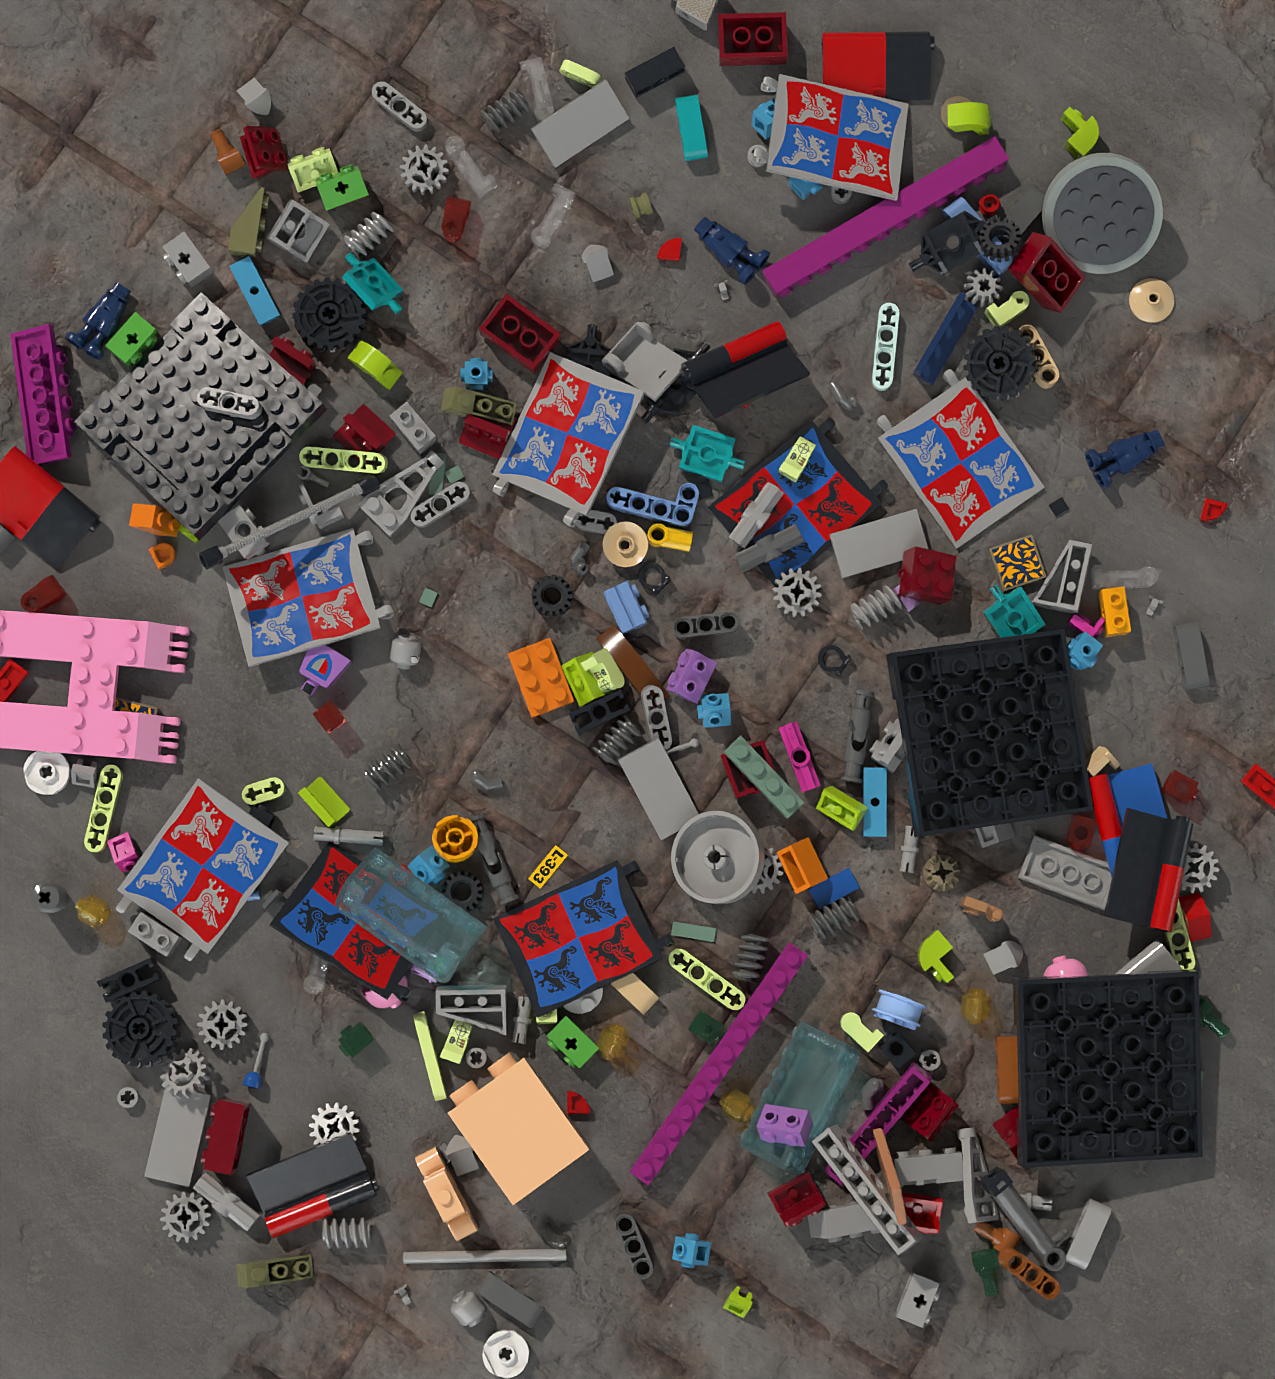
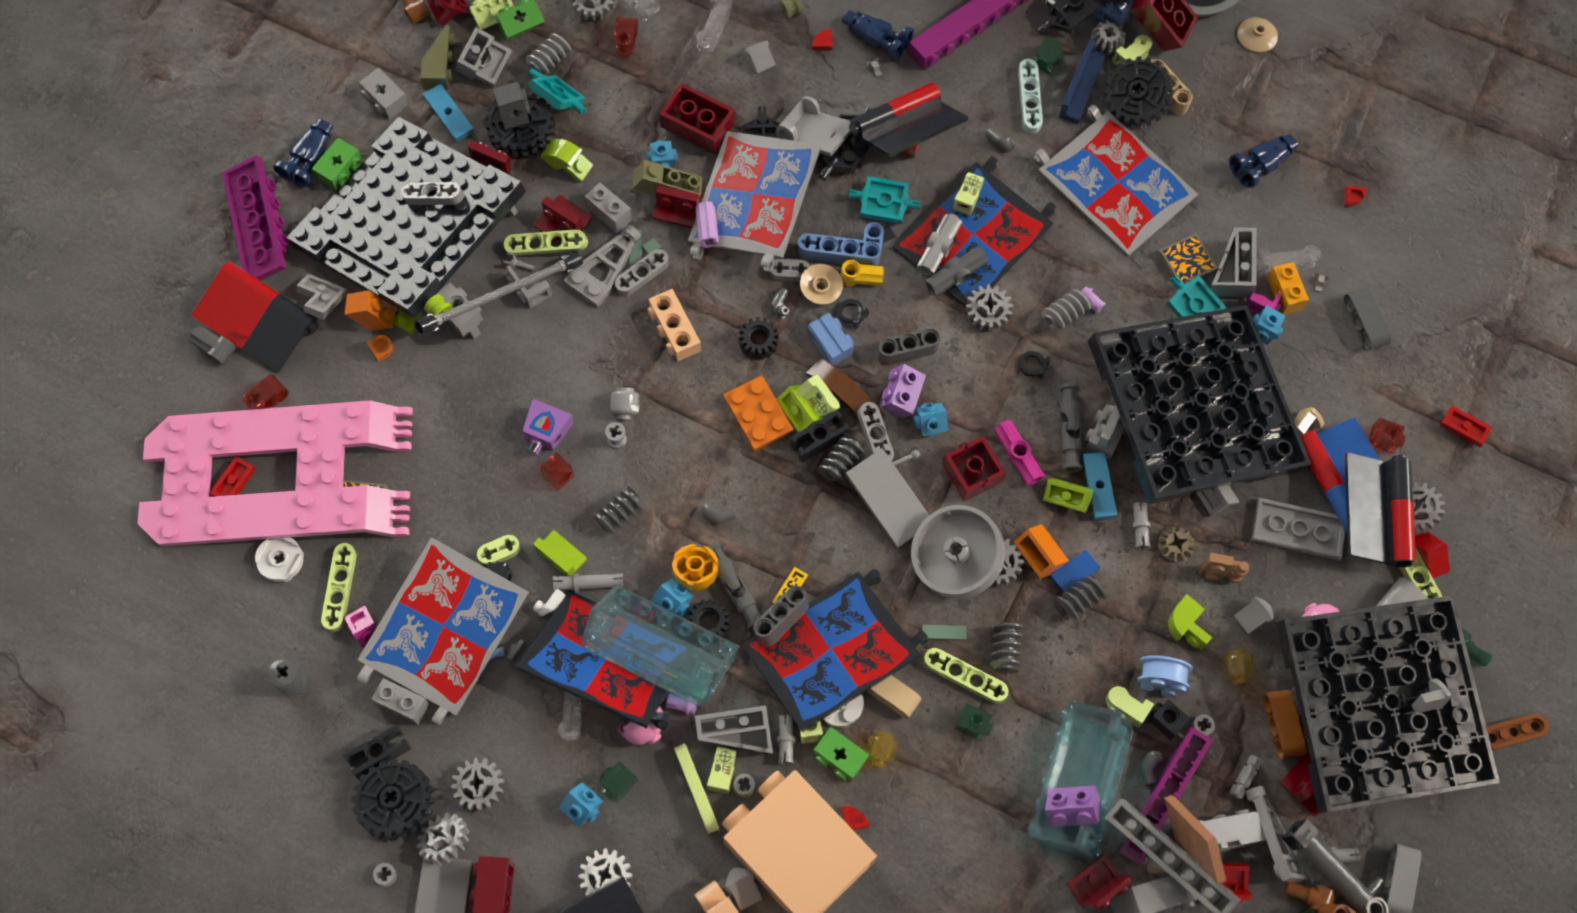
camera: 10 degrees left, 15 degrees down
light grey tile [71,759,97,788] -> none
clear yellow head [75,894,111,928] -> none
flag [223,528,394,667] -> none
hinge [242,1033,269,1089] -> none
sand green window [419,588,438,608] -> none
magenta brick [630,942,808,1186] -> none
clear yellow head [720,1089,756,1124] -> none
sand green plate [723,736,804,819] -> none
light grey tile [829,509,928,578] -> none
dark red brick [898,546,957,605] -> none
dark red bracket [901,1083,959,1142] -> none
black window [1048,497,1069,517] -> none
clear red brick [1065,815,1097,851] -> none
none -> light grey plate [297,274,347,320]
none -> lime wheel [424,294,453,315]
none -> dark grey brick [493,82,531,130]
none -> white arm [533,589,566,616]
none -> dark azure brick [559,782,603,827]
none -> light grey bush [605,422,627,449]
none -> light nougat brick [647,289,701,362]
none -> lavender axle [695,201,719,248]
none -> dark grey beam [753,586,809,647]
none -> clear green brick [1034,36,1065,74]
none -> light grey axle [1229,755,1262,800]
none -> light grey tile [1412,678,1452,714]
none -> dark orange plate [1486,714,1549,751]

